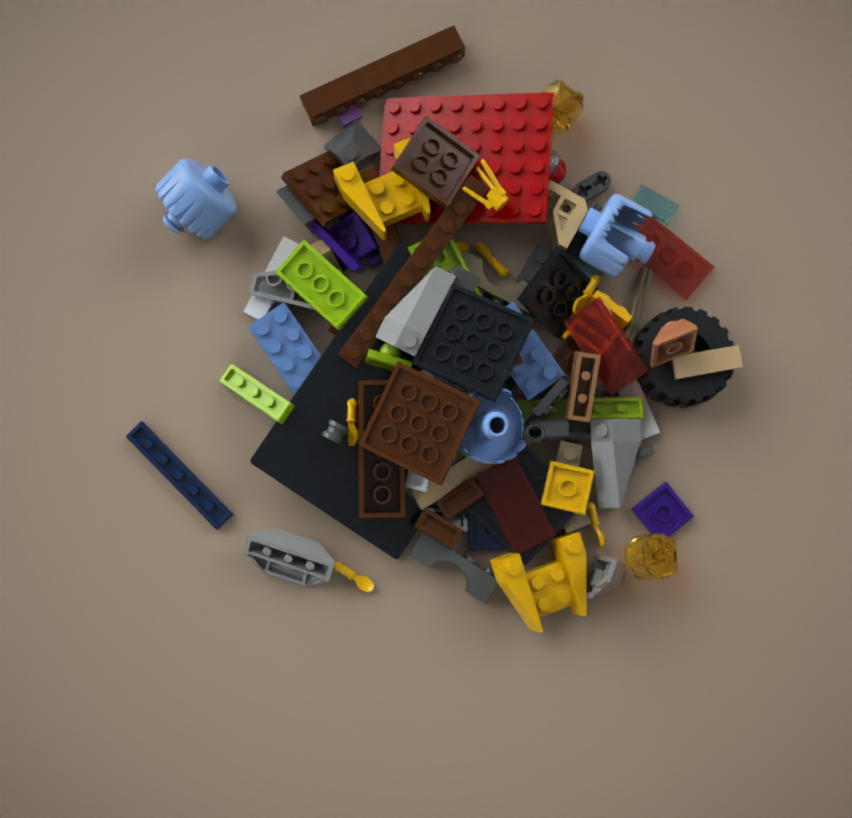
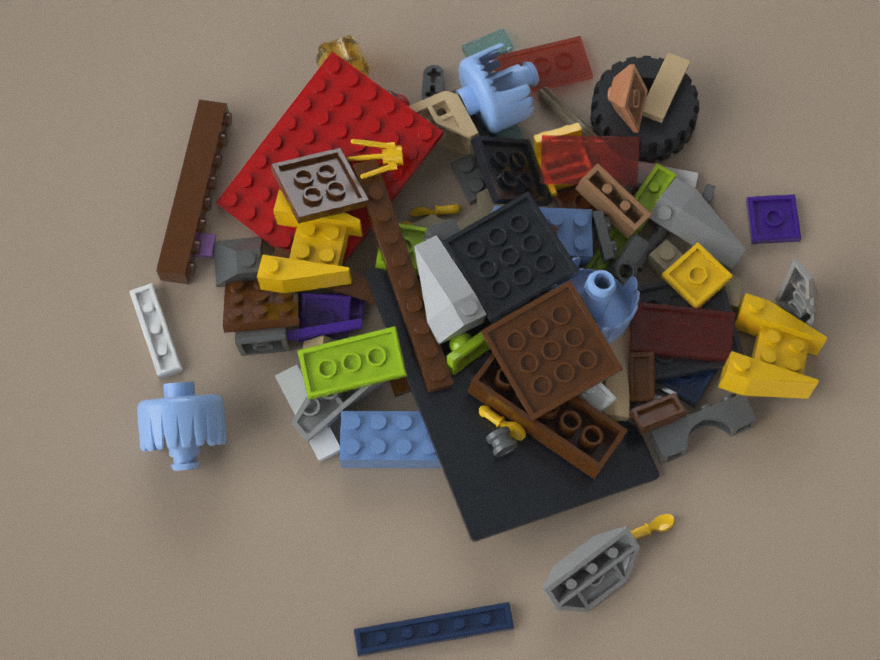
camera: 50 degrees left, 15 degrees down
lime tile [219,363,295,424] -> none
yellow piece [572,274,601,315] -> none
yellow piece [587,502,605,548] -> none
clear yellow brick [625,533,678,580] -> none
none -> white tile [129,283,183,379]

